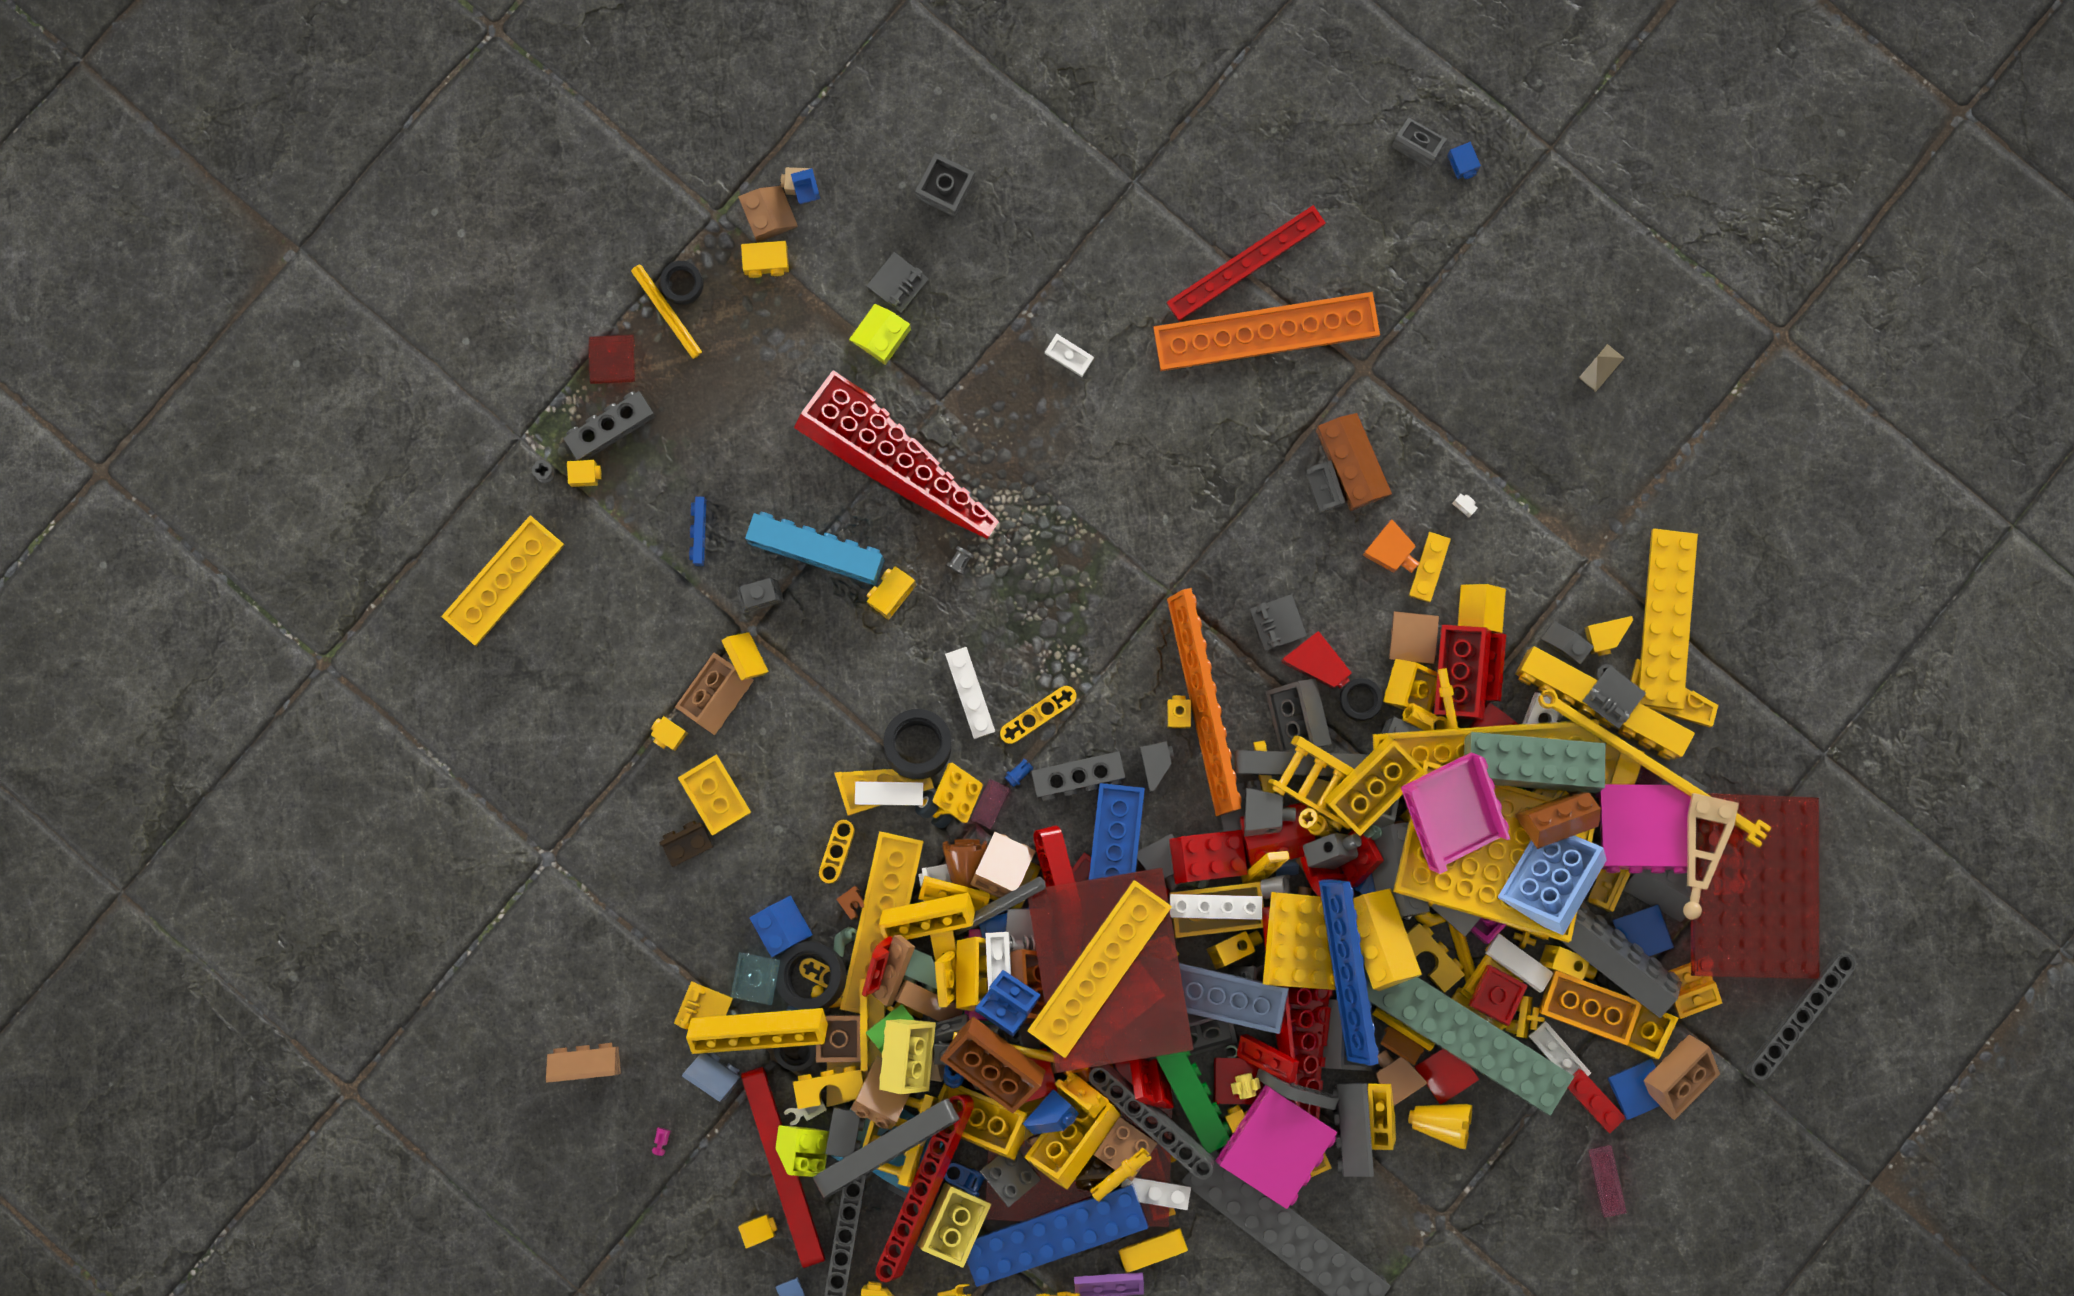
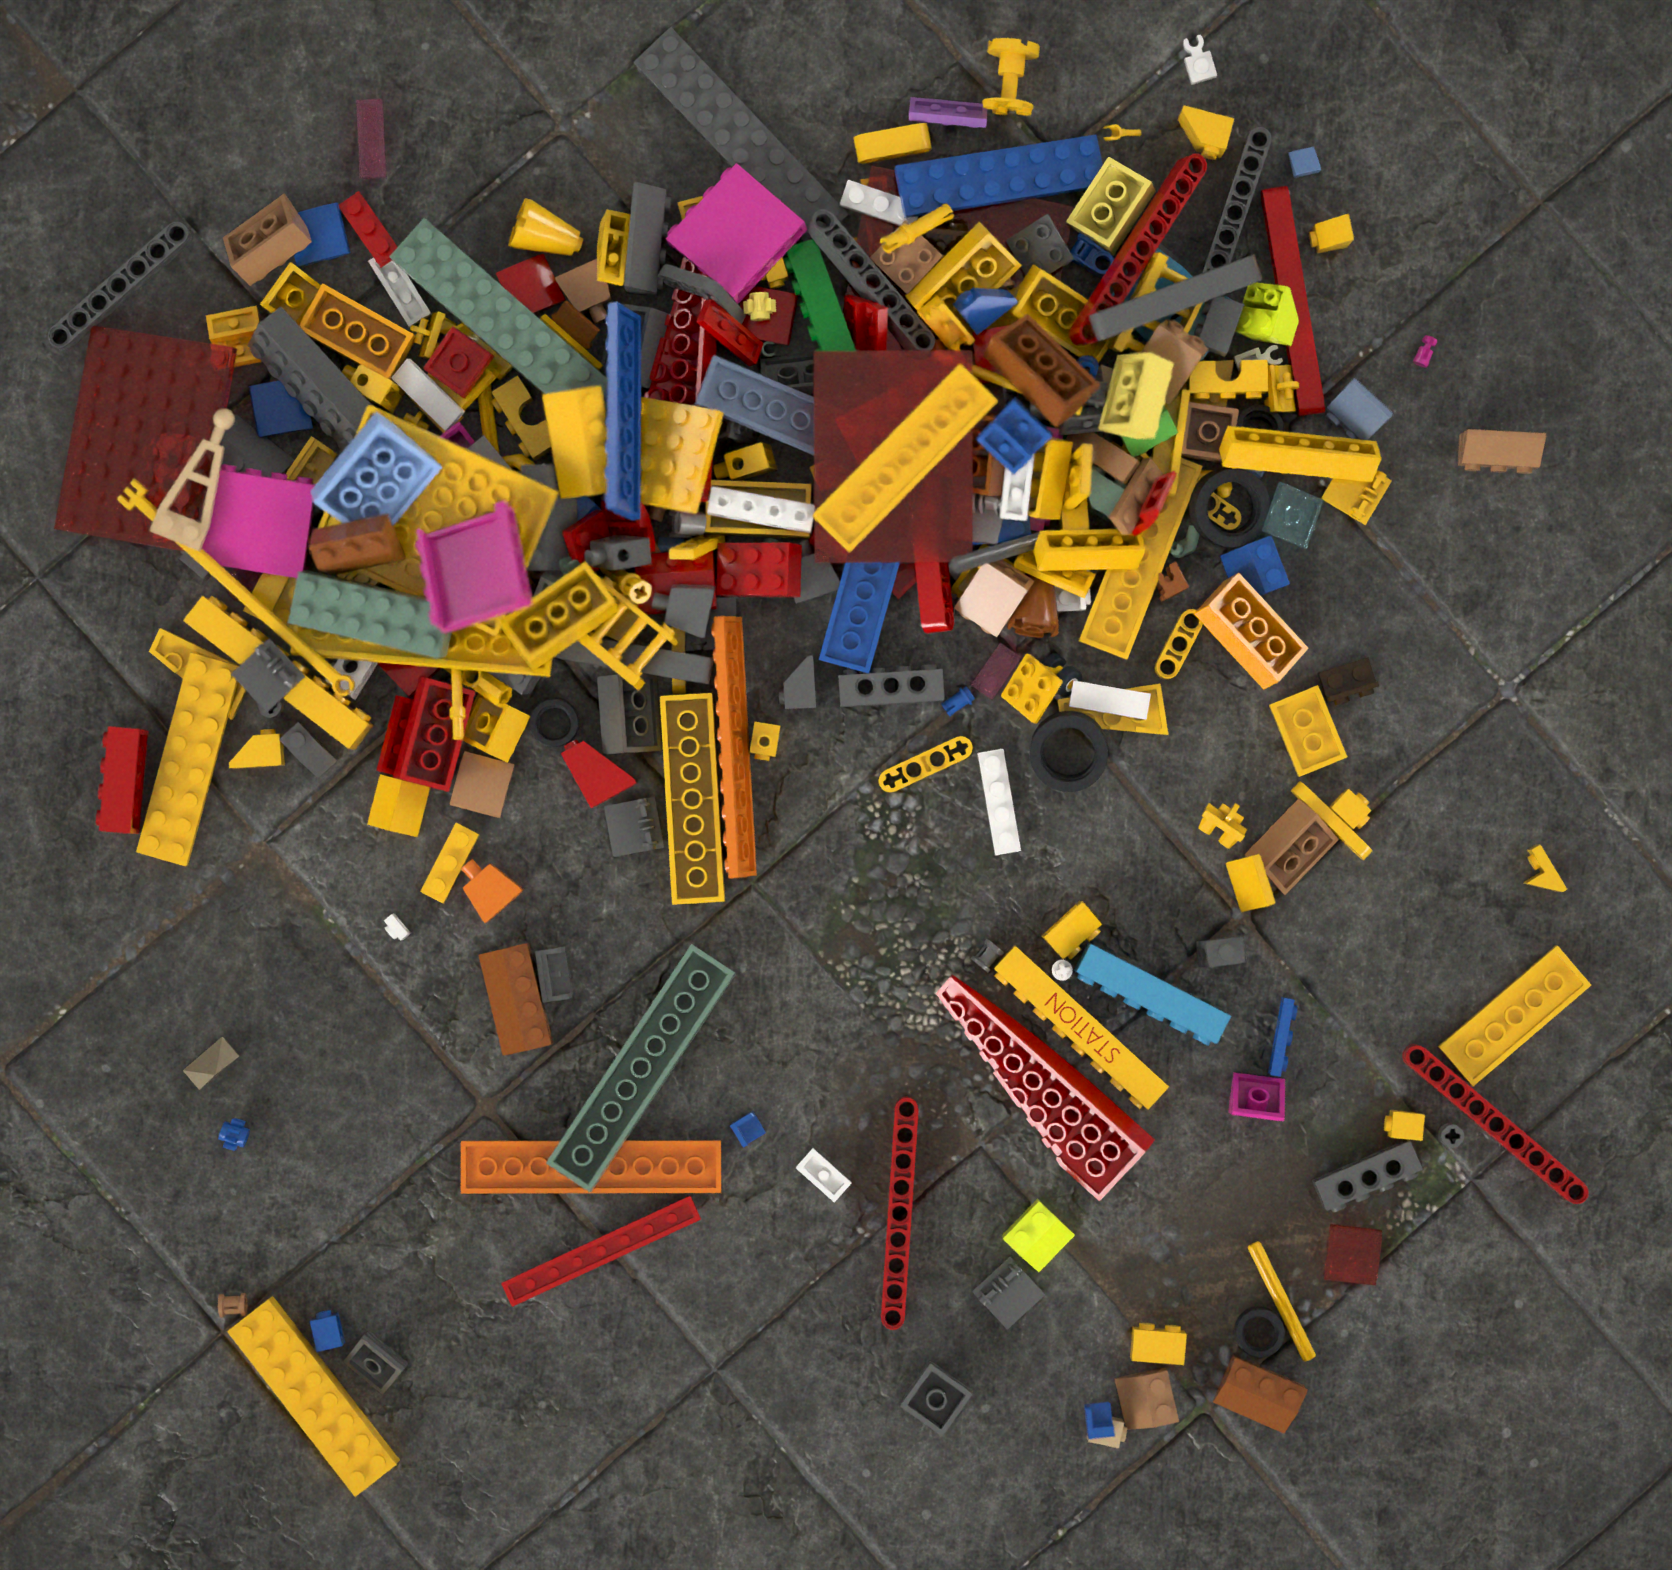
camera: 170 degrees left, 5 degrees up
none -> red brick [96,726,149,834]
none -> blue gear [218,1118,250,1151]
none -> medium nougat bush [218,1293,248,1318]
none -> yellow brick [227,1296,400,1497]
none -> sand green brick [546,944,736,1192]
none -> yellow brick [660,693,725,905]
none -> blue panel [730,1110,766,1148]
none -> red beam [881,1096,919,1330]
none -> yellow brick [994,945,1169,1109]
none -> white axle [1052,960,1073,981]
none -> light orange brick [1194,572,1308,689]
none -> yellow hips [1198,803,1247,849]
none -> dark orange slope [1212,1354,1308,1433]
none -> dark pink slope [1228,1072,1285,1121]
none -> yellow hips [1264,365,1299,413]
none -> yellow beam [1291,781,1373,861]
none -> red beam [1402,1044,1589,1204]
none -> yellow slope [1523,844,1567,892]

